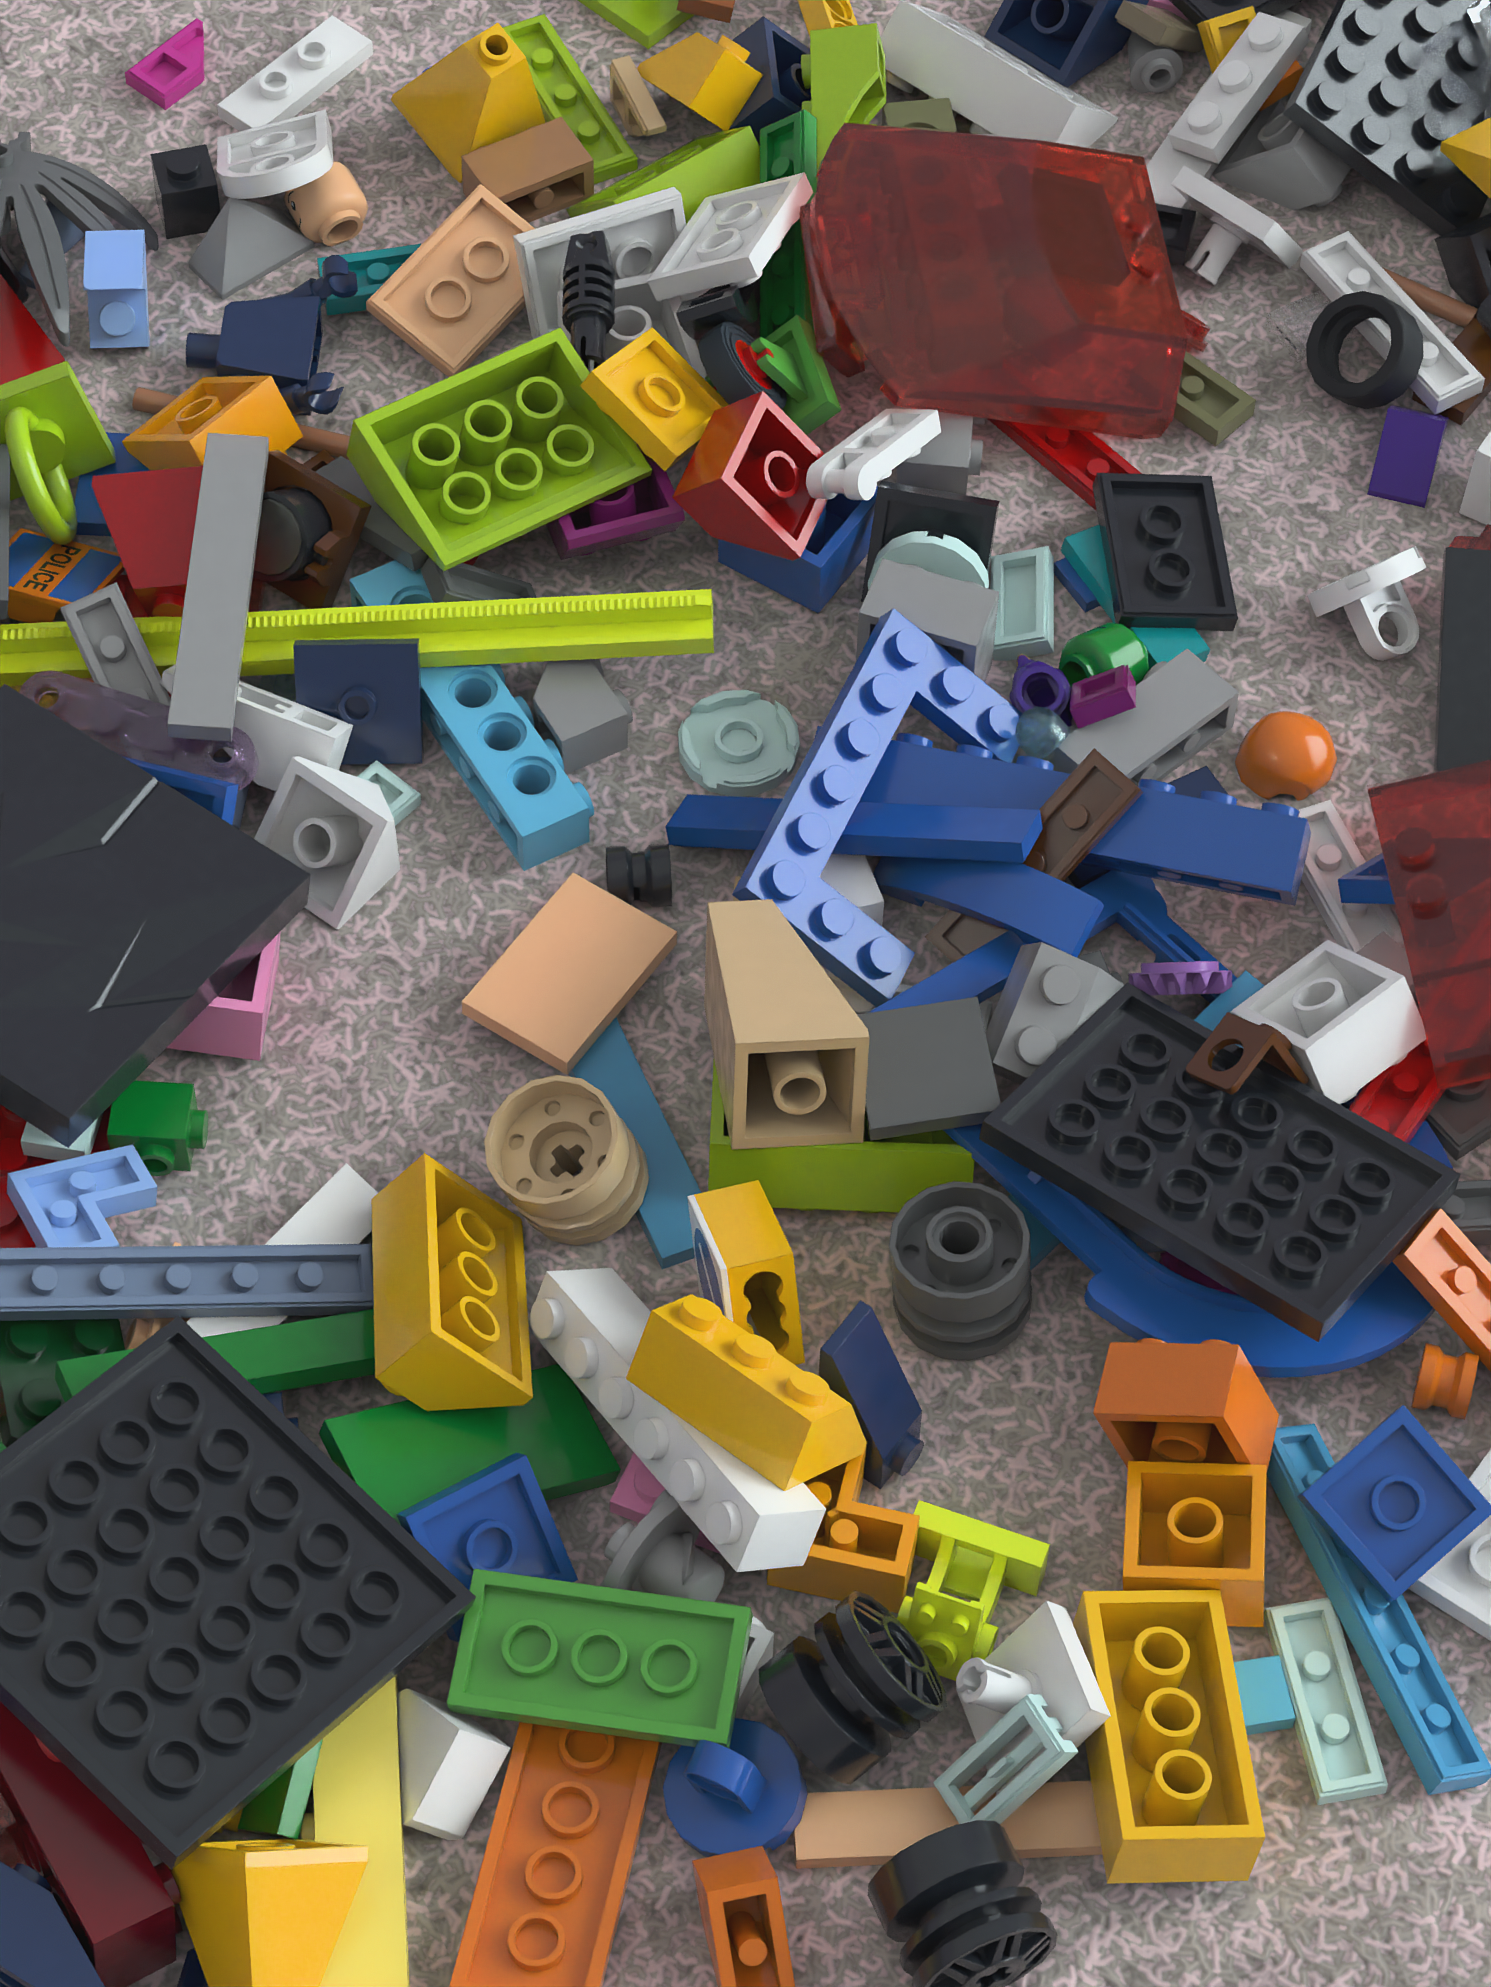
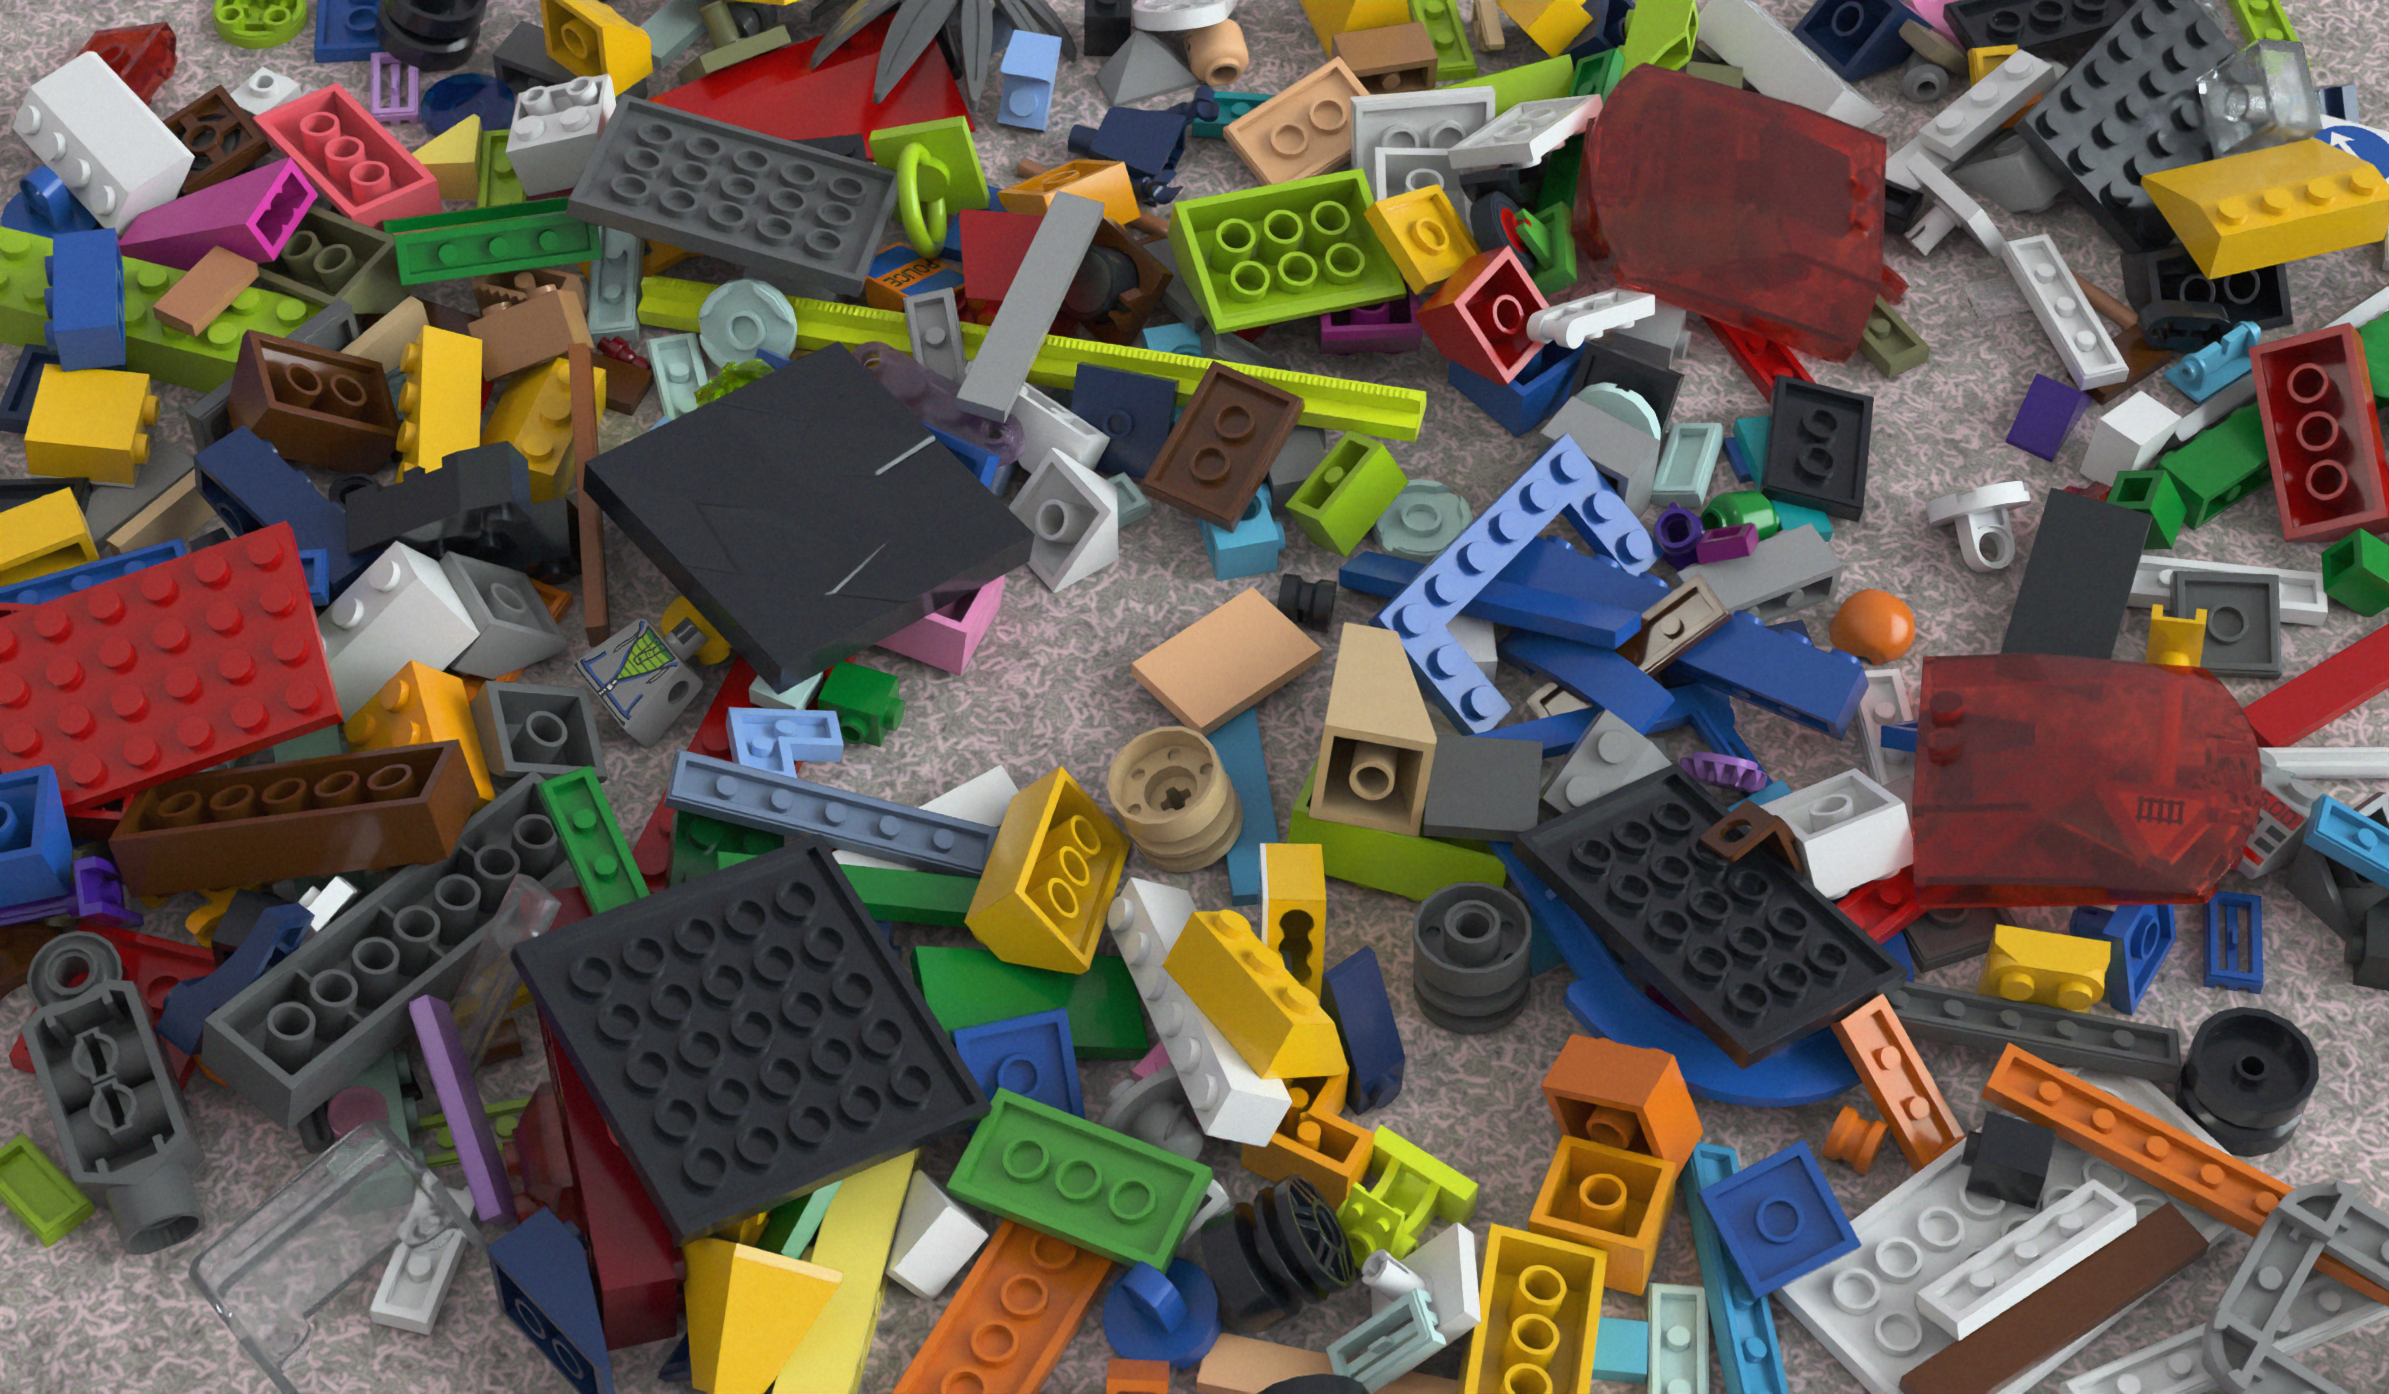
camera: 15 degrees right, 5 degrees down
black hinge [562,231,615,372] -> none
clear light blue hinge [1015,706,1070,759] -> none
black tyre [1306,291,1424,409] -> none
none -> reddish brown tile [1140,361,1305,533]
none -> lime brick [1285,429,1409,558]

